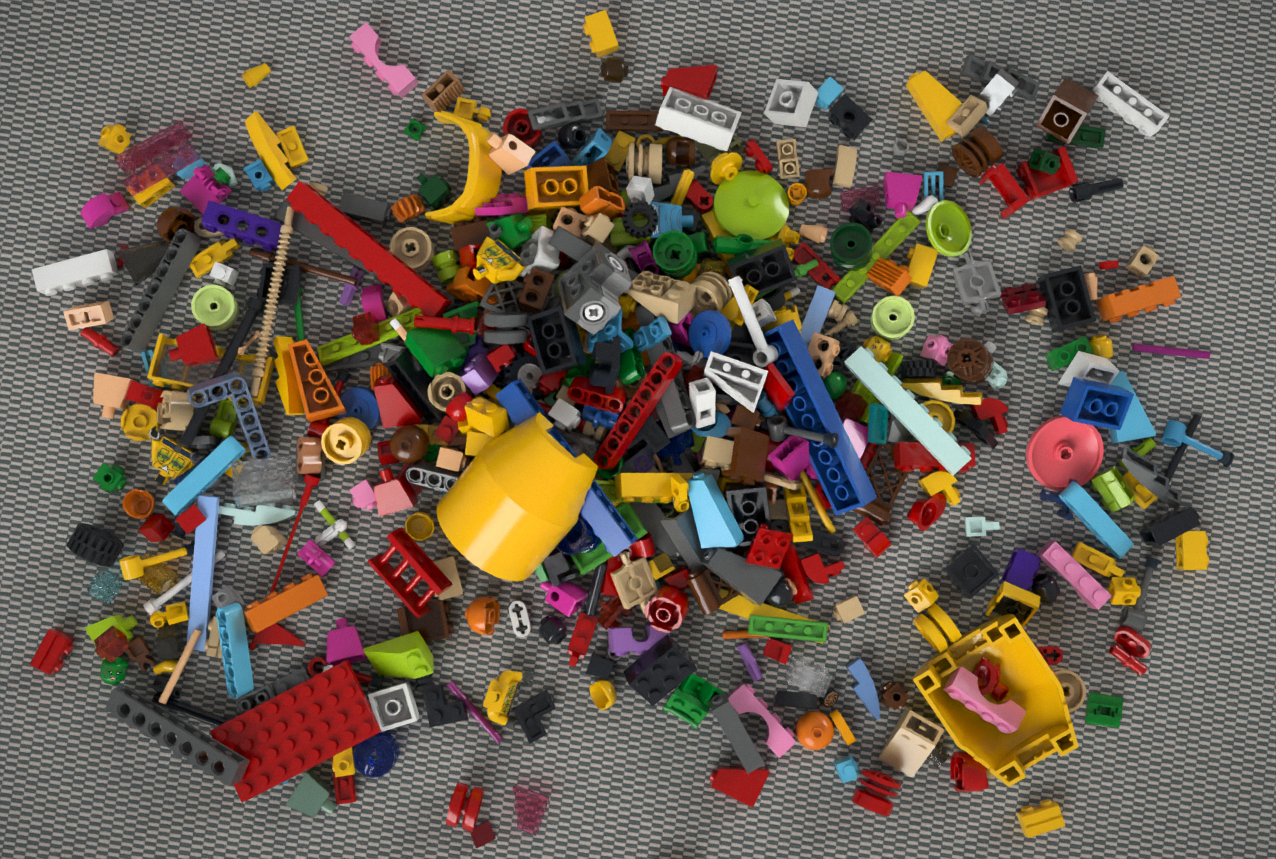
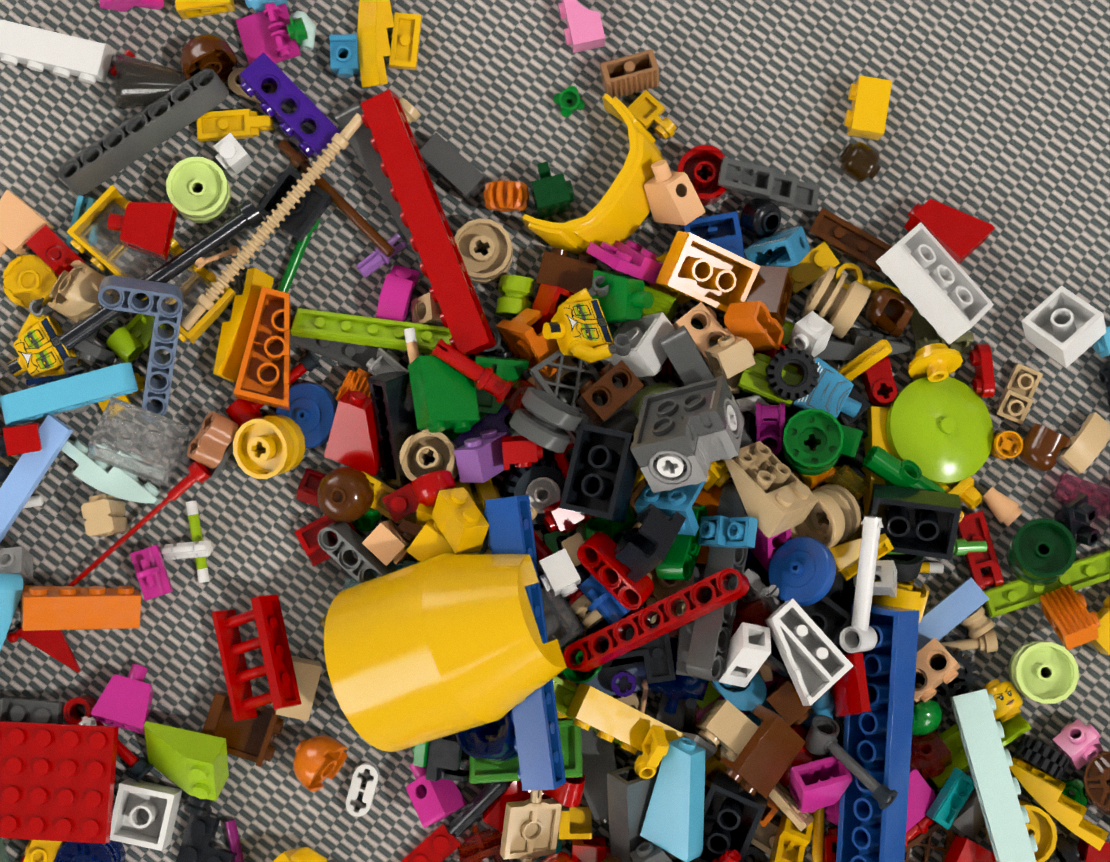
camera: 35 degrees right, 0 degrees up
light nougat brick [63,300,114,330] -> none
red pin [80,327,120,357] -> none
bright pink brick [350,479,377,510] -> none
clear red brick [351,312,380,345] -> none
torso [374,467,419,517] -> none
yellow hair [405,512,435,541] -> none
black head [538,616,567,645] -> none

